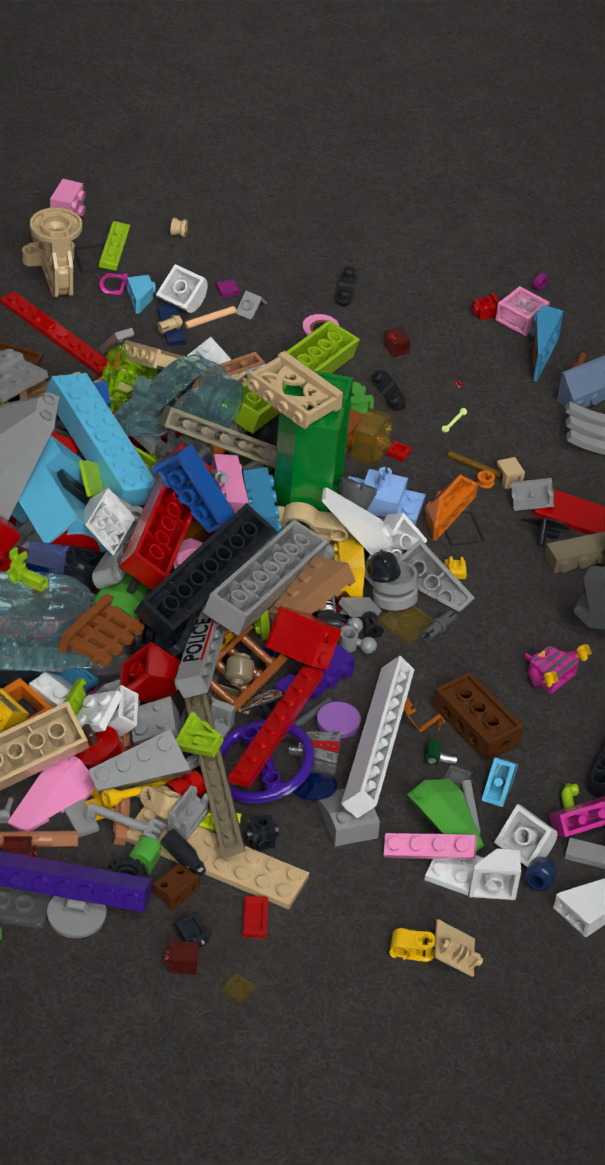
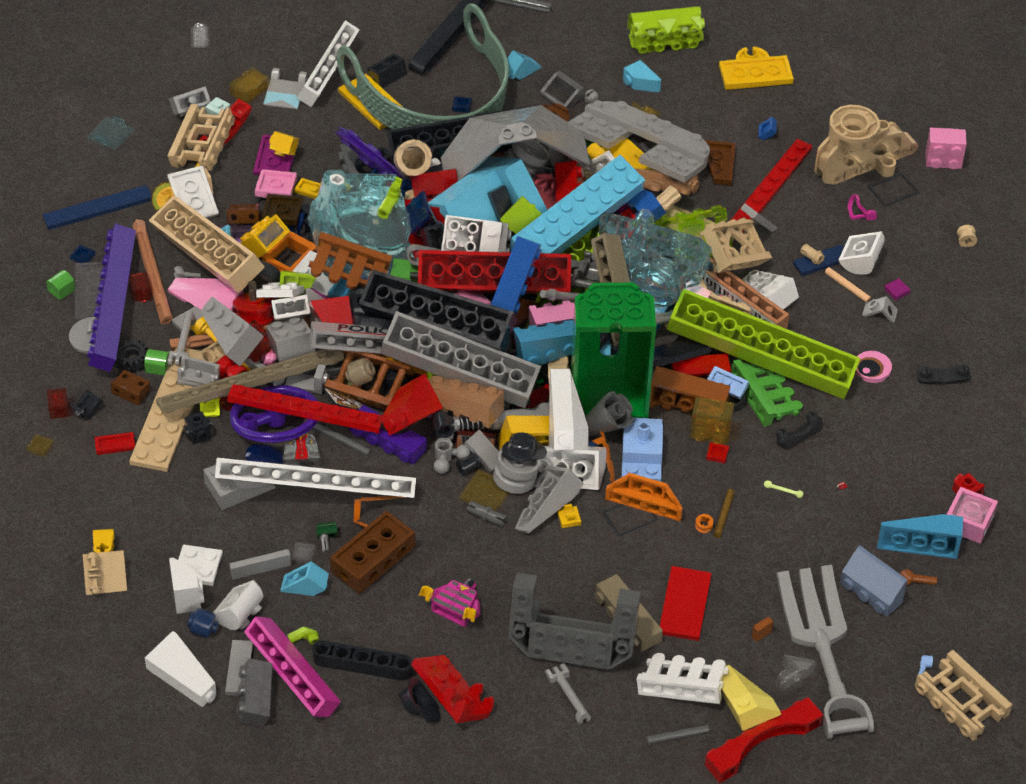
camera: 80 degrees right, 5 degrees up
lime tile [99,221,130,271] -> none
medium azure slope [127,275,156,314] -> none
black piece [160,829,206,876] -> none
lime wing [176,711,224,758] -> none
tan fence [247,351,343,429] -> none
medium lavender tile [317,701,361,739] -> none
clear red brick [383,327,411,358] -> none
bright pink plate [383,833,477,860] -> none
bright green wedge [407,779,484,852] -> none
tan panel [497,457,525,489] -> none
light grey hinge [512,478,554,511] -> none
black shield [521,517,570,546] -> none

